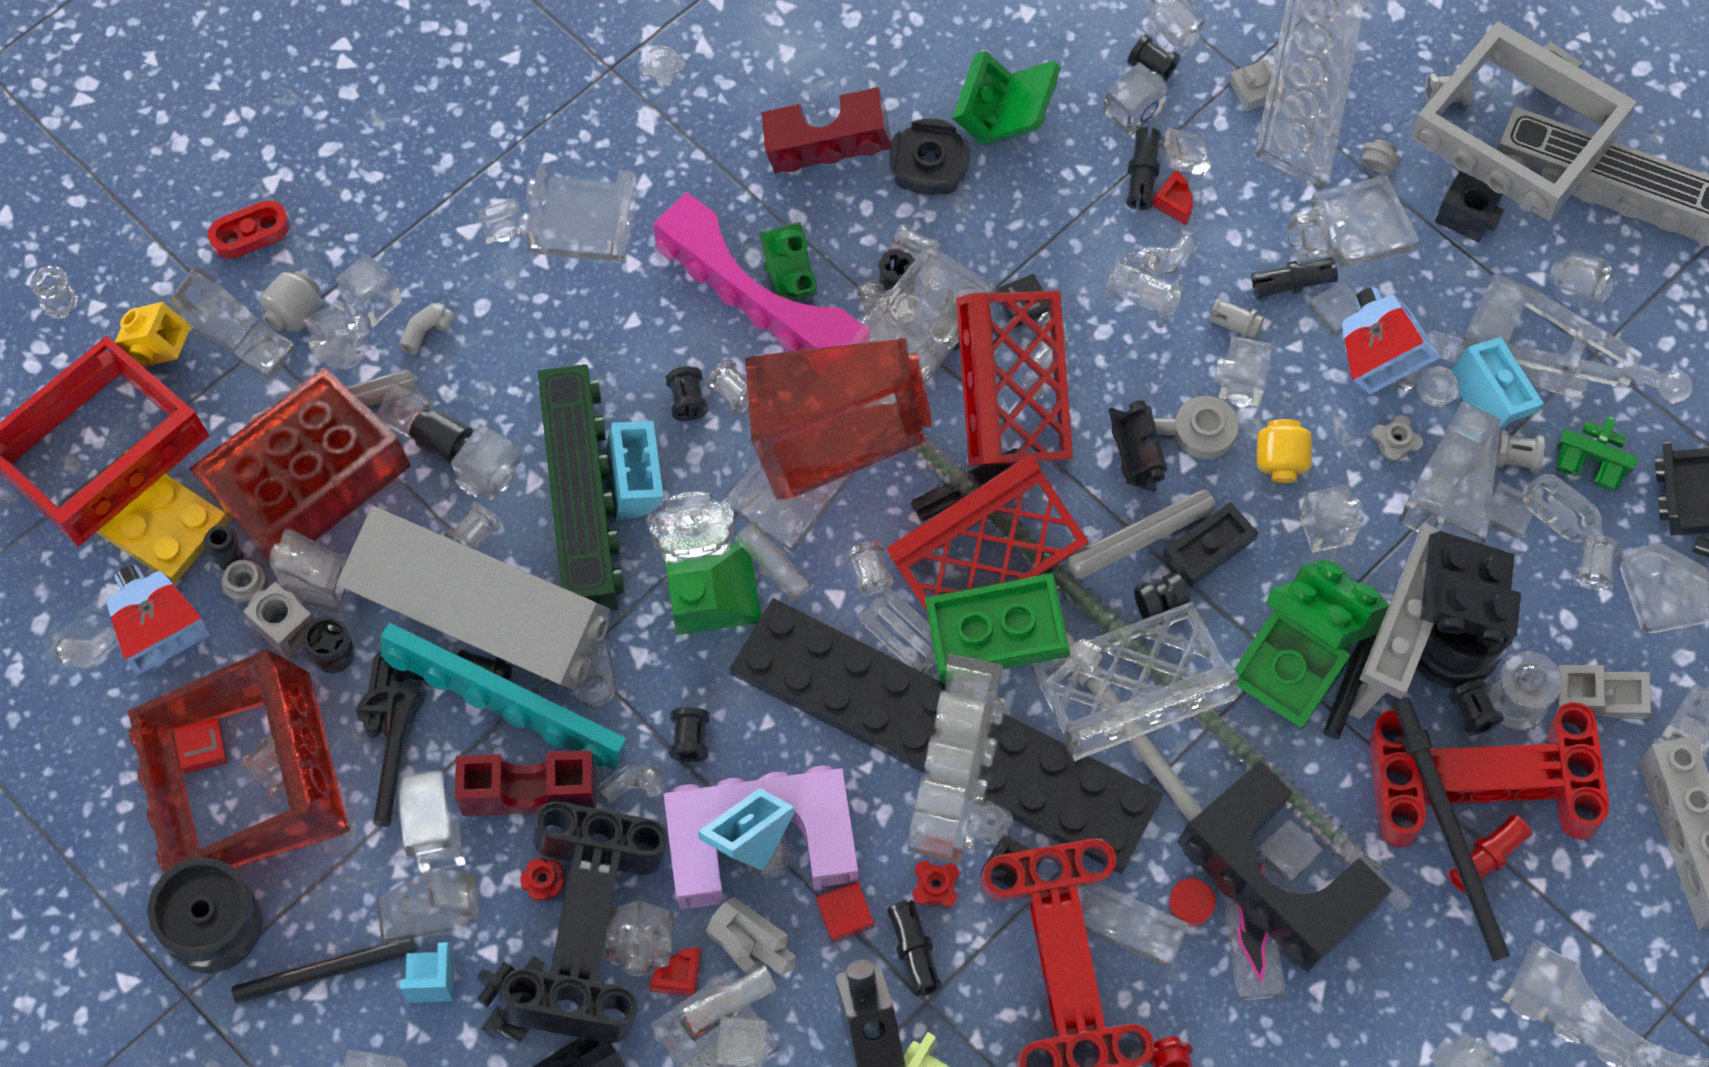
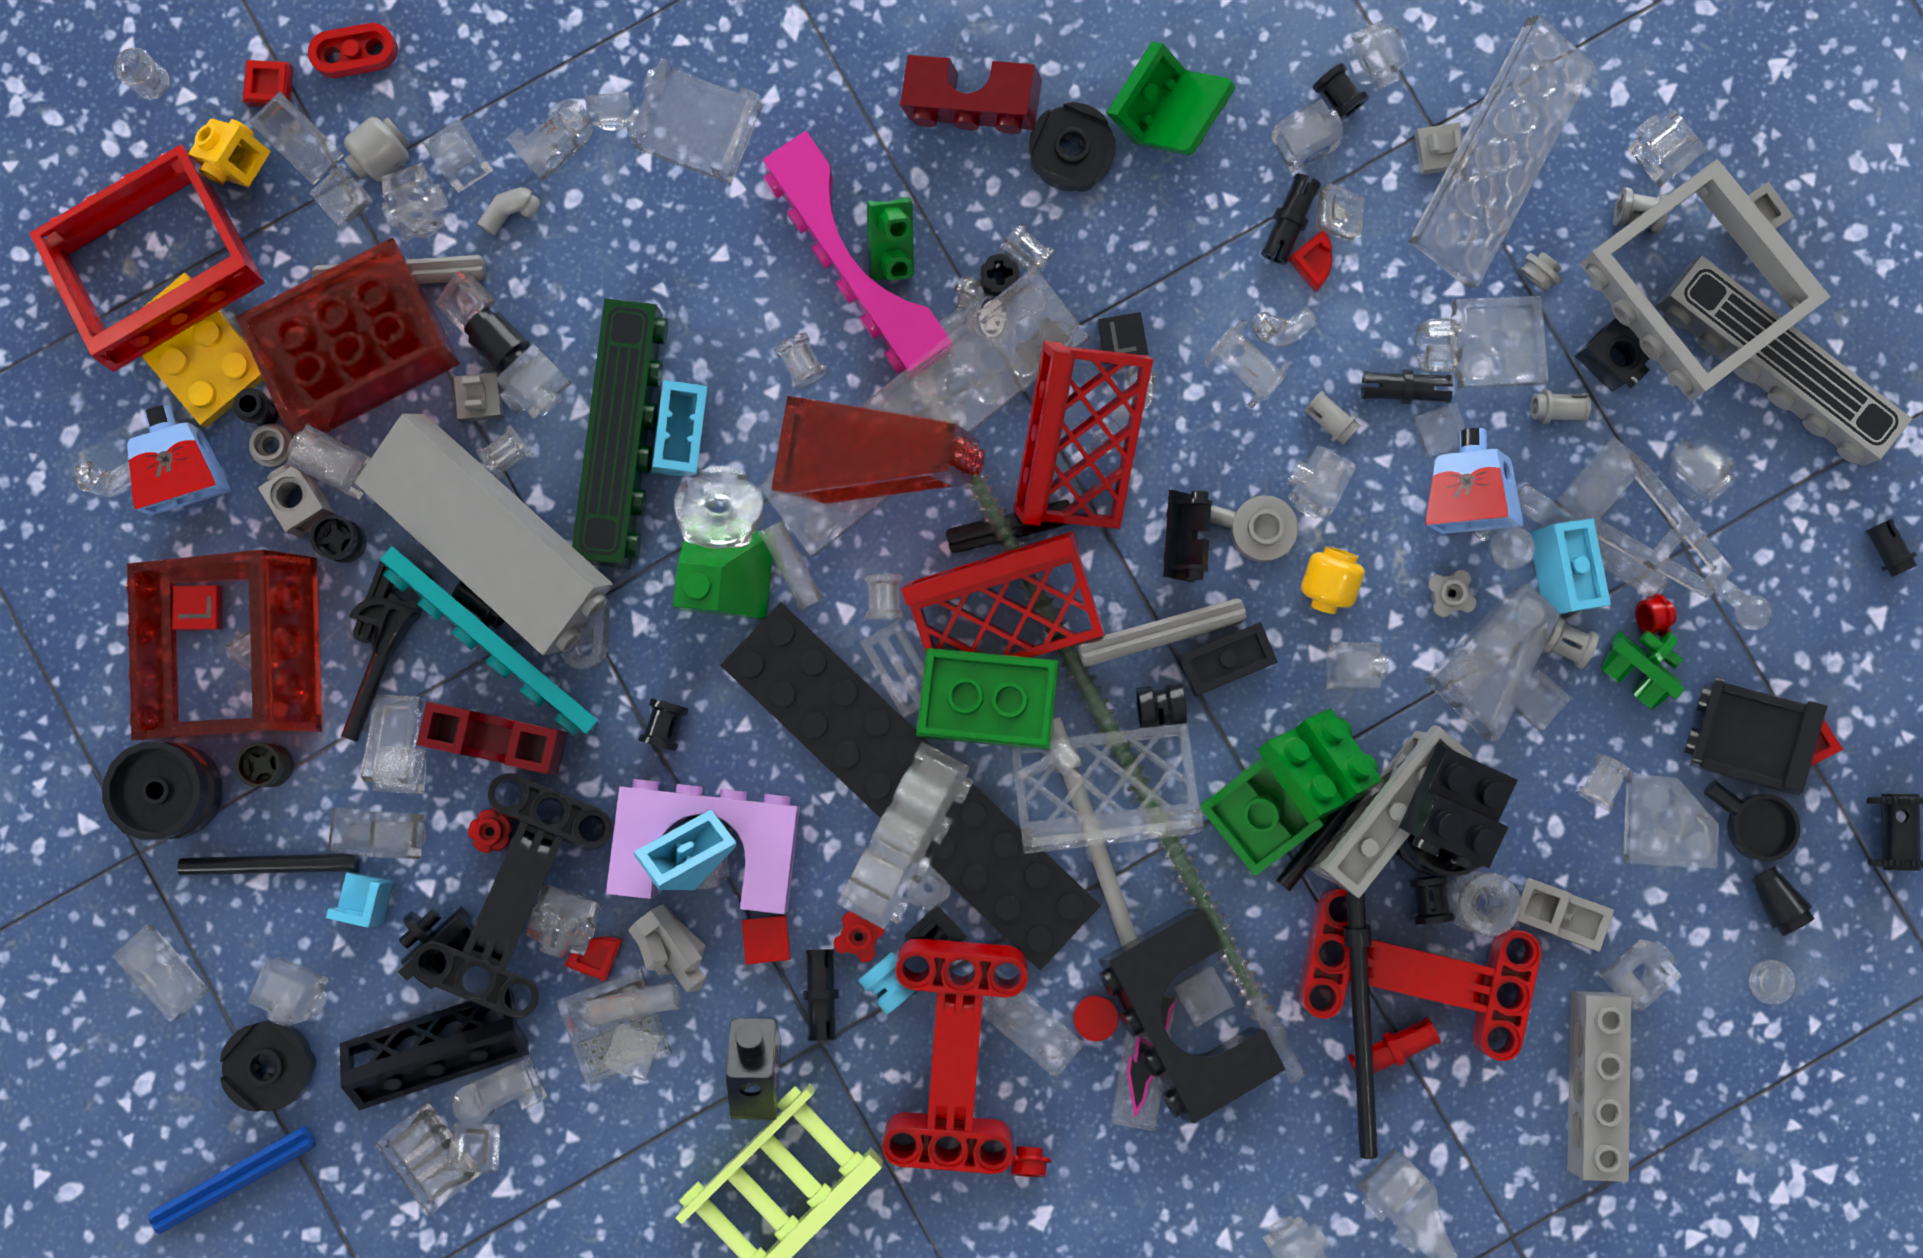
camera: 15 degrees right, 20 degrees up
clear arm [597,764,666,803] -> none
black bush [665,366,709,421] -> none
clear beam [1523,474,1602,542] -> none
none -> pearl dark grey wheel [235,743,294,787]
none -> red tile [243,60,293,109]
none -> light grey tile [454,372,504,422]
none -> clear leg [506,99,593,182]
none -> medium azure wheel [858,952,915,1015]
none -> light grey pin [1531,389,1591,424]
none -> clear brick [1627,109,1708,188]
none -> red plate [1635,594,1677,637]

